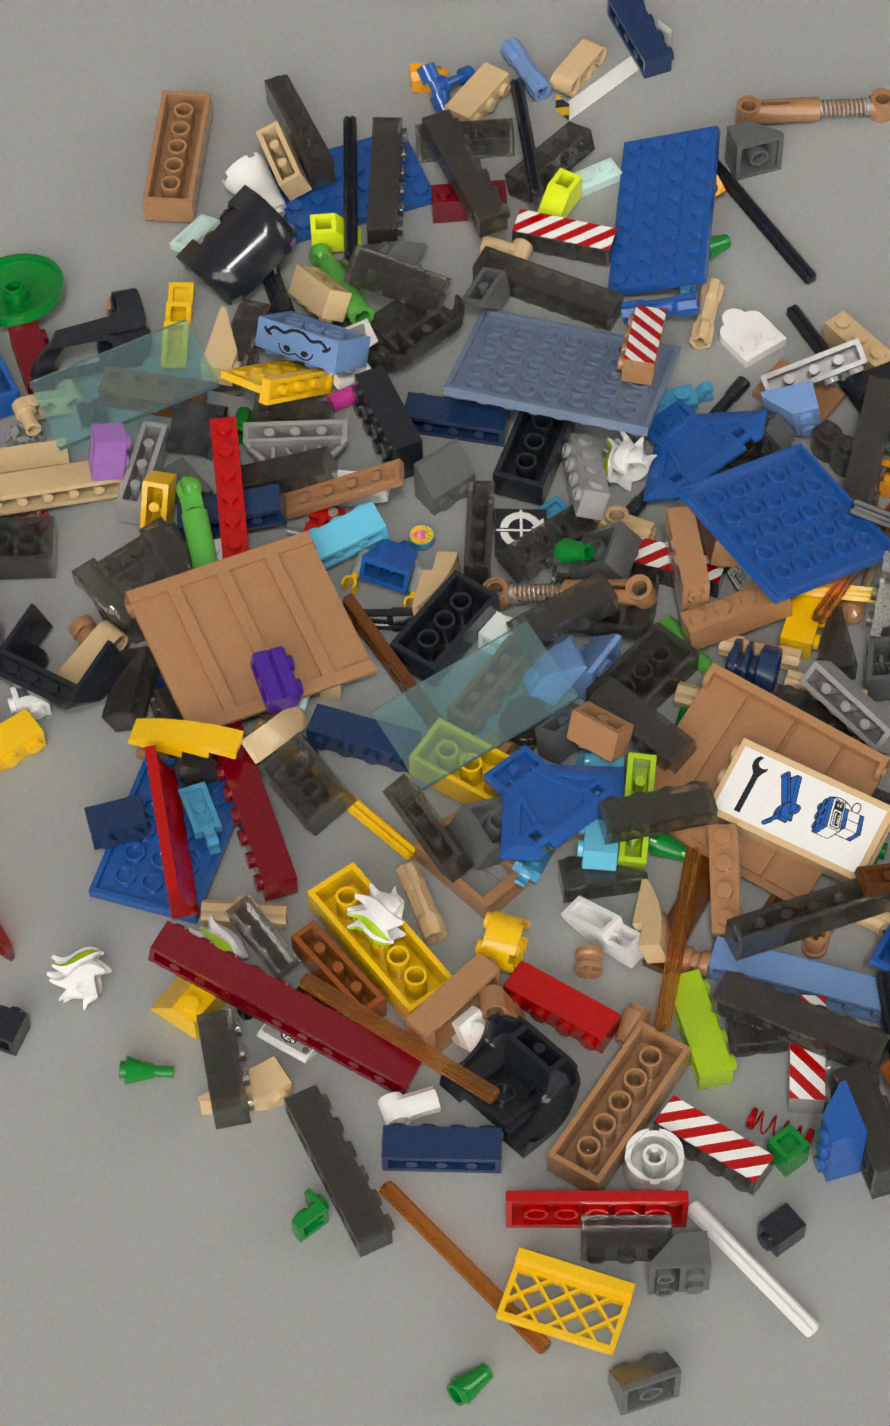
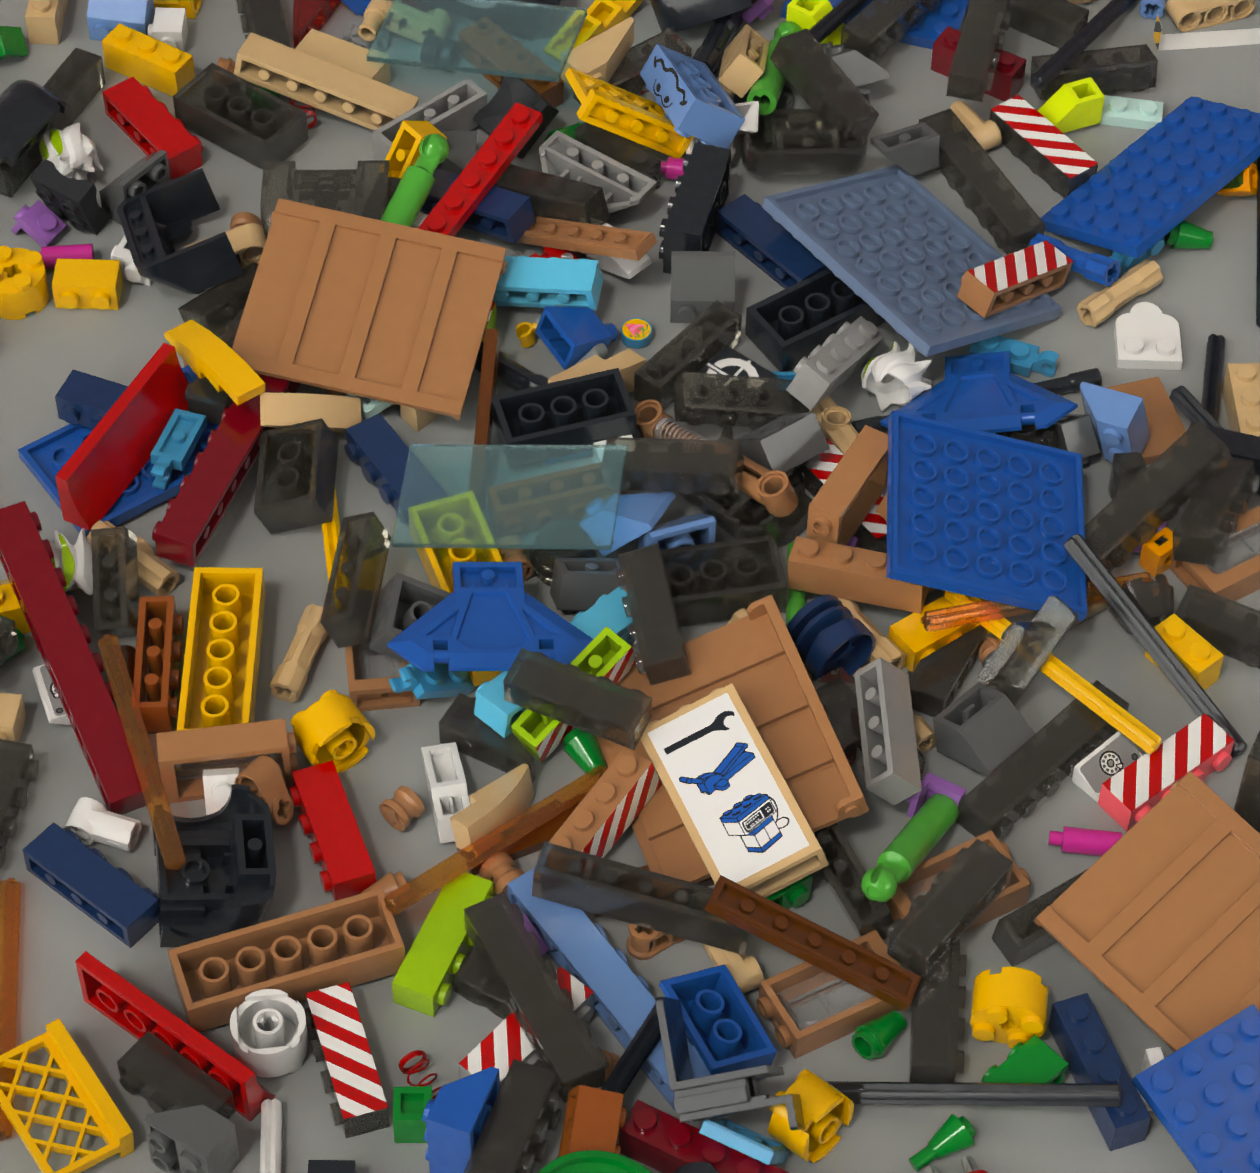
camera: 35 degrees right, 5 degrees down
medium lavender brick [88,423,131,481] -> none
dark purple brick [250,646,303,713] -> none
white hair [347,883,406,947] -> none
green cone [554,537,594,564] -> none
medium nougat brick [566,701,634,762] -> none
light grey brick [760,338,868,391] -> none

